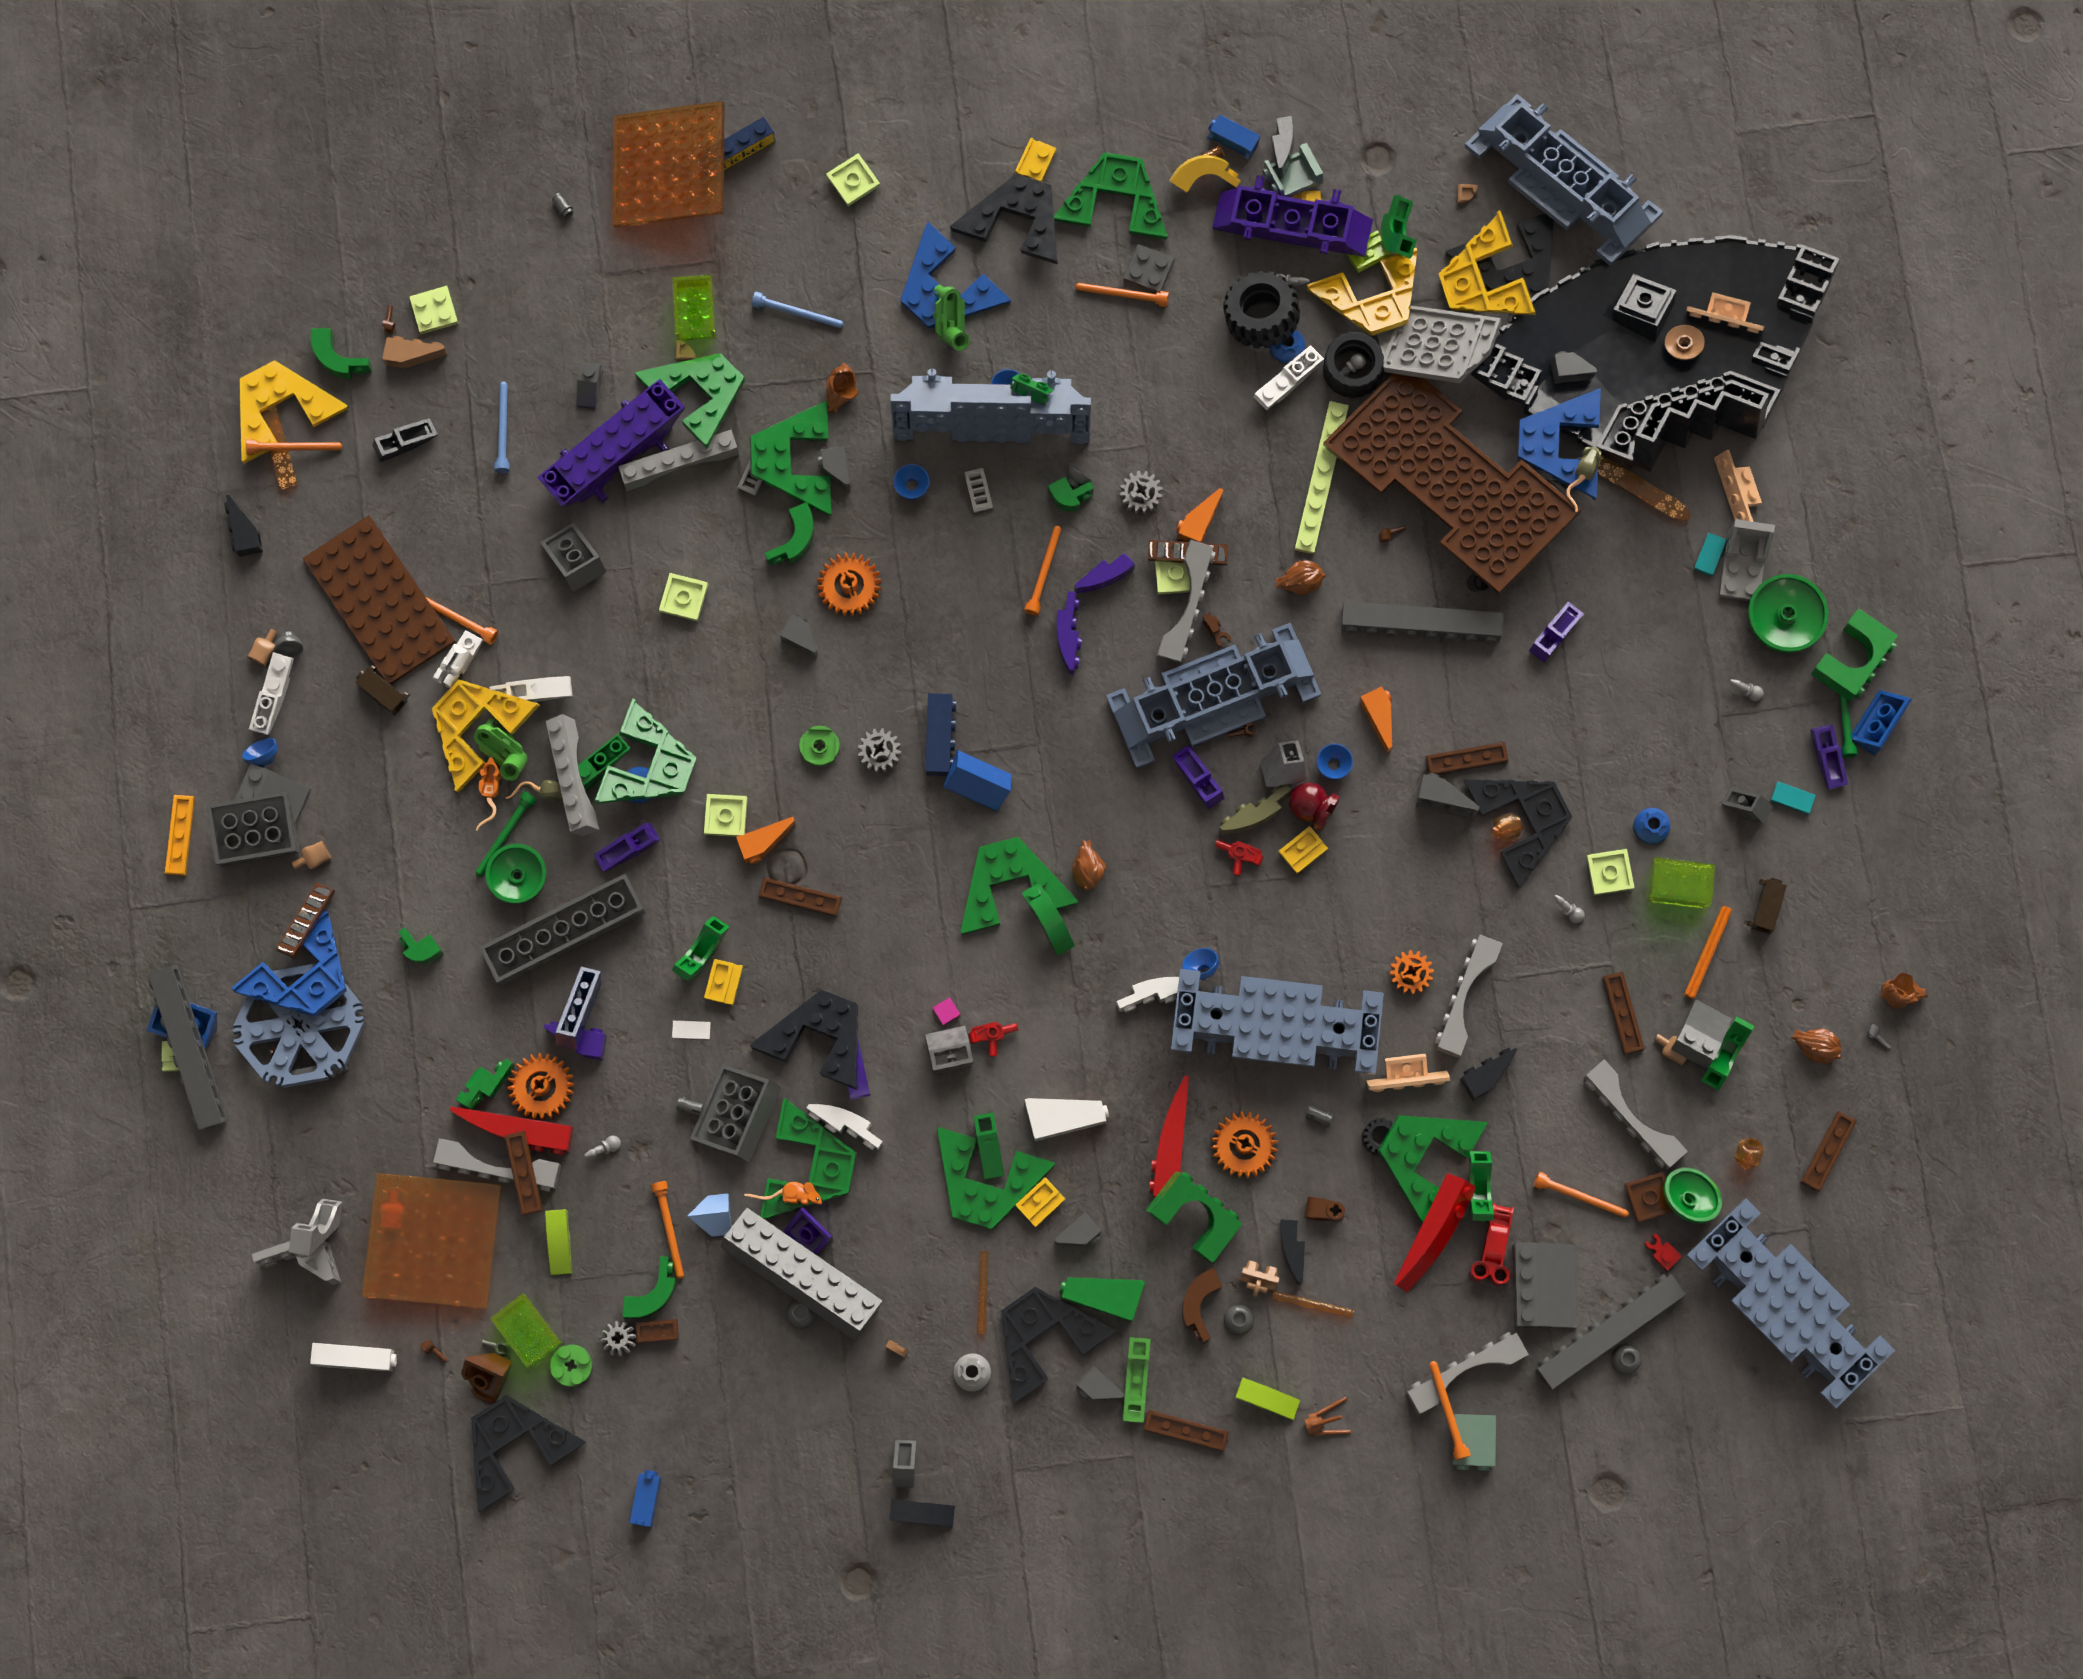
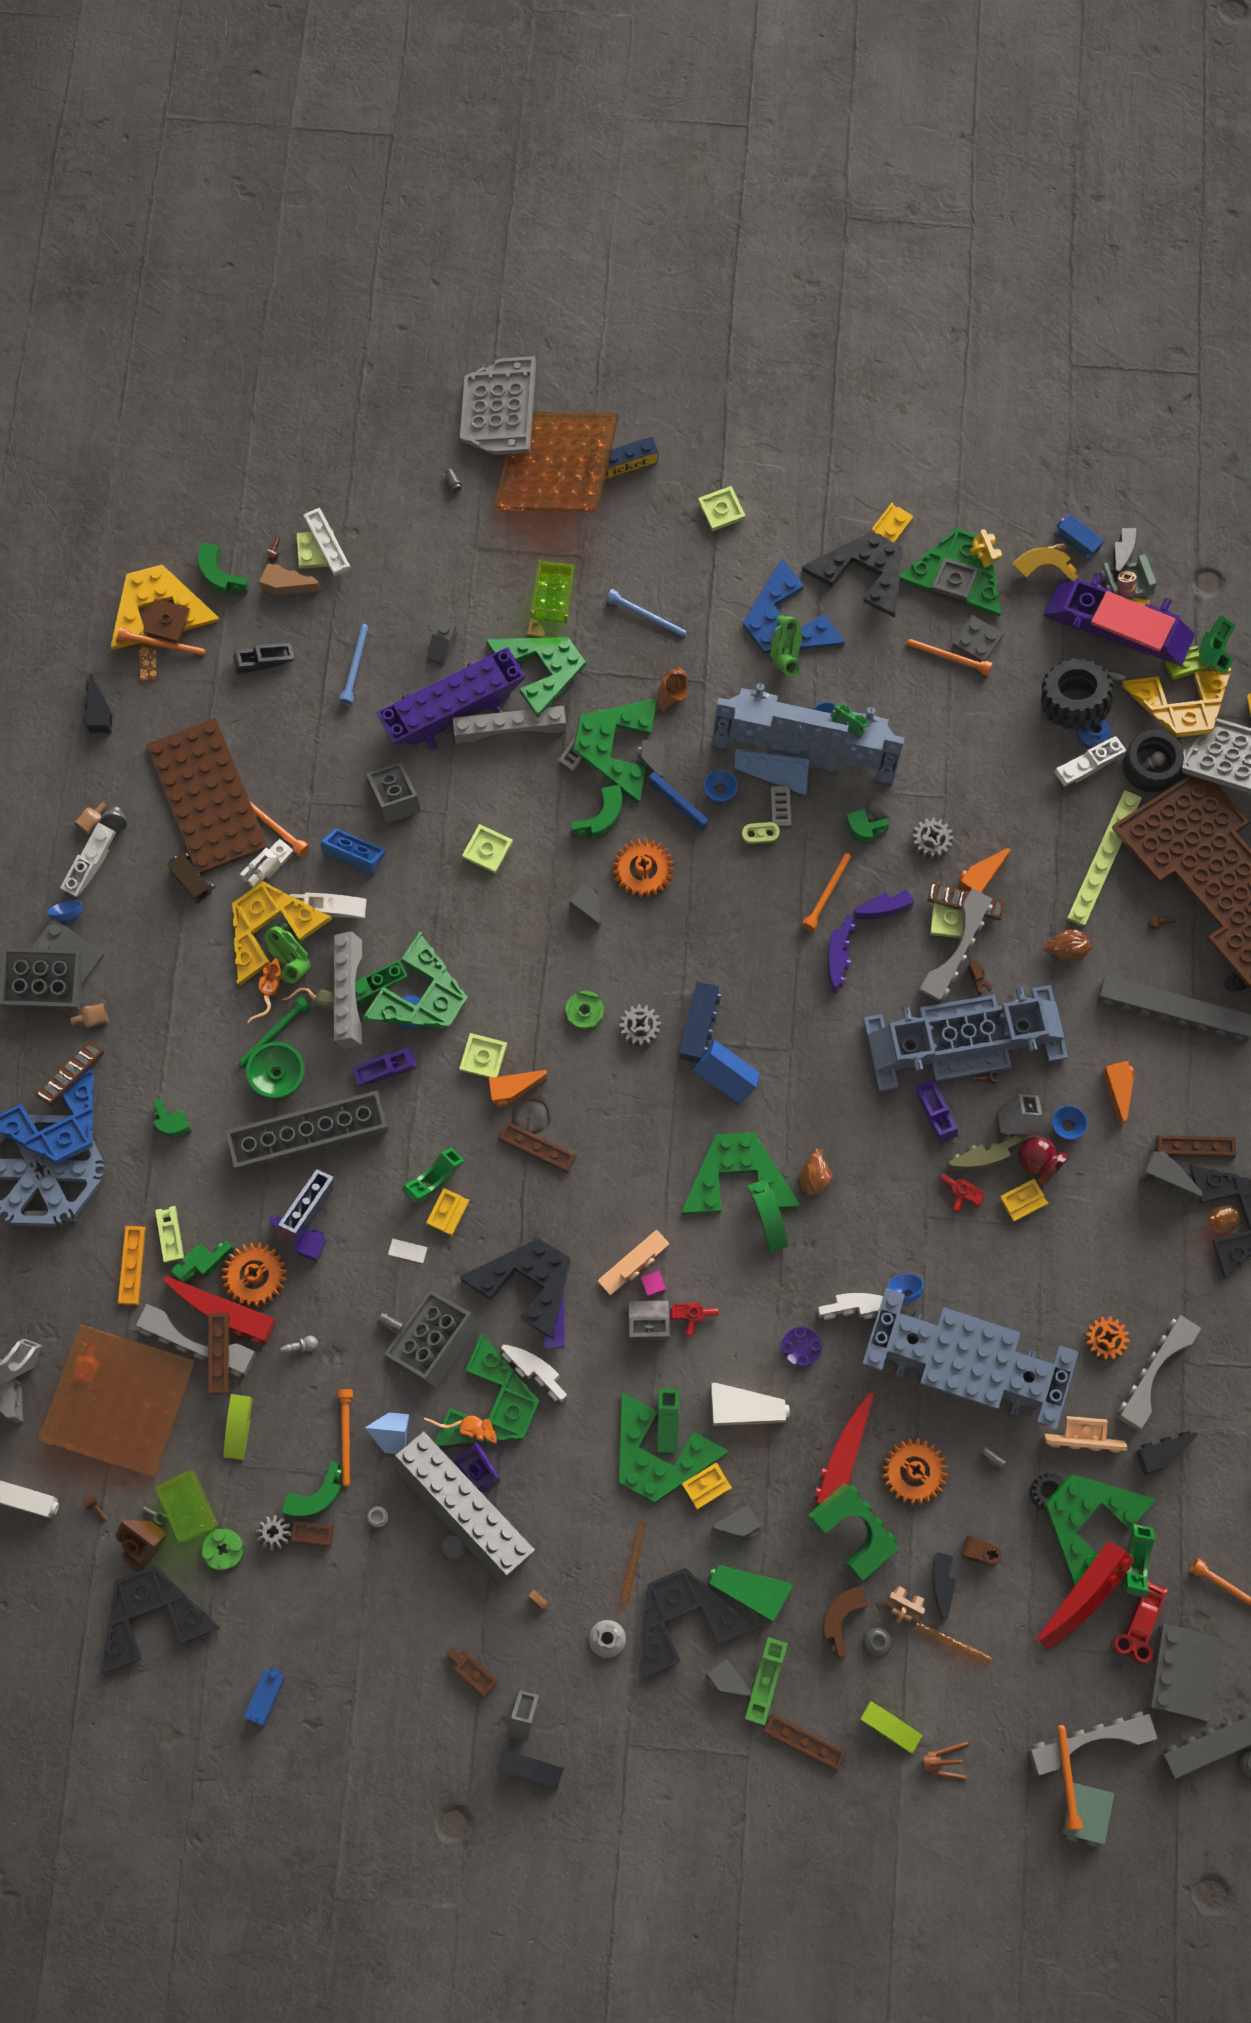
camera: 10 degrees right, 5 degrees down
none -> light orange tile [118,1226,146,1306]
none -> reddish brown plate [143,599,191,643]
none -> yellowish green plate [156,1206,184,1263]
none -> white tile [303,508,351,576]
none -> blue slope [320,828,386,876]
none -> light grey plate [368,1507,388,1527]
none -> reddish brown hinge [447,1648,498,1697]
none -> light grey plate [460,356,536,455]
none -> light nougat bracket [598,1230,670,1296]
none -> blue tile [649,772,709,831]
none -> medium blue wing [734,749,810,795]
none -> yellowish green plate [742,822,780,844]
none -> dark purple dish [782,1326,821,1367]
none -> dark grey plate [932,558,979,601]
none -> yellow hips [970,530,1002,568]
none -> coral tile [1091,591,1176,652]
none -> medium nougat wheel [1117,571,1136,597]

